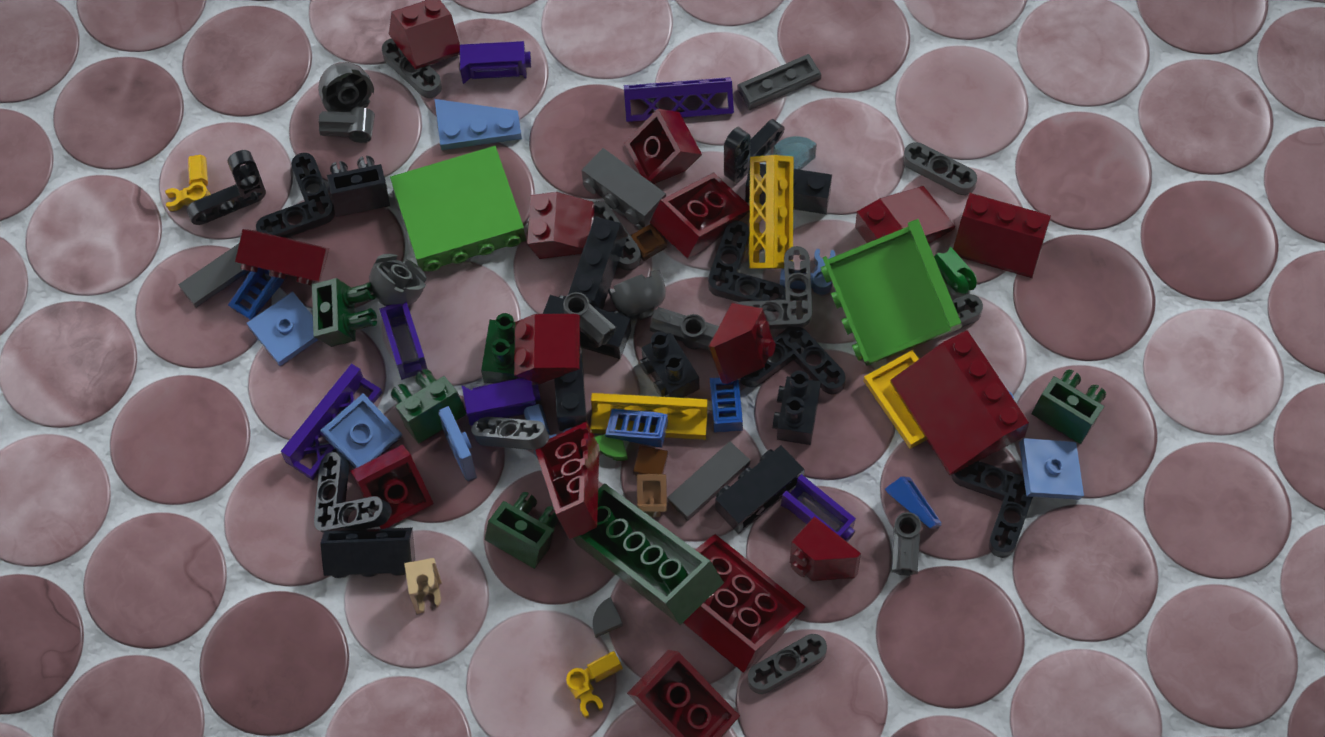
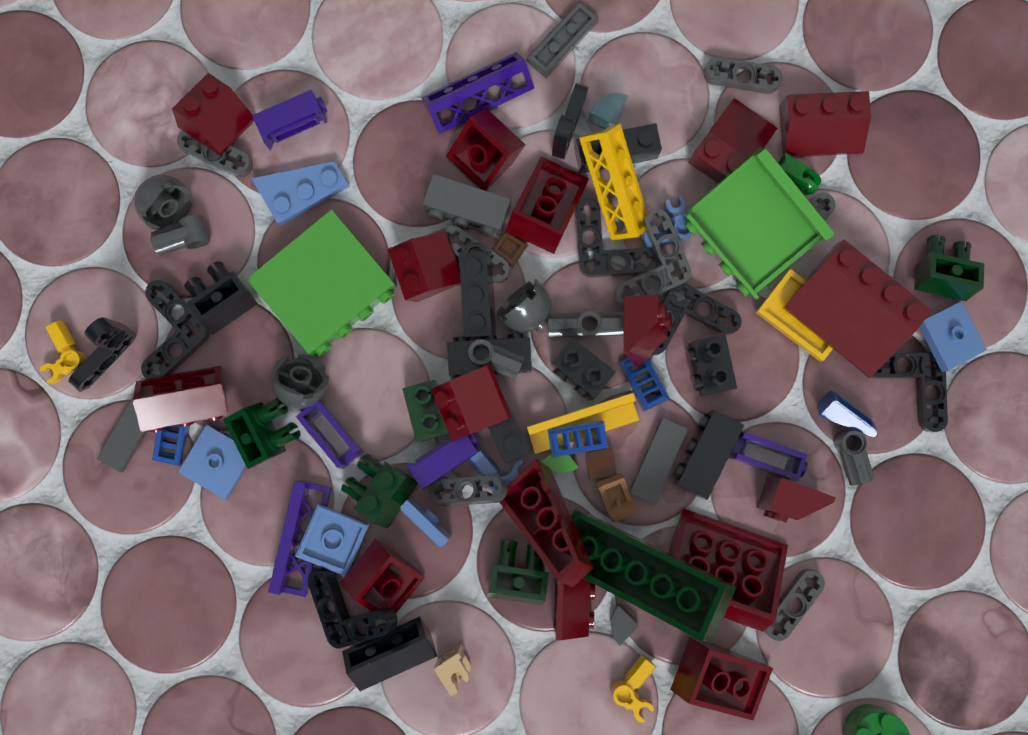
camera: 25 degrees left, 20 degrees up
none -> dark red slope [554,578,595,640]

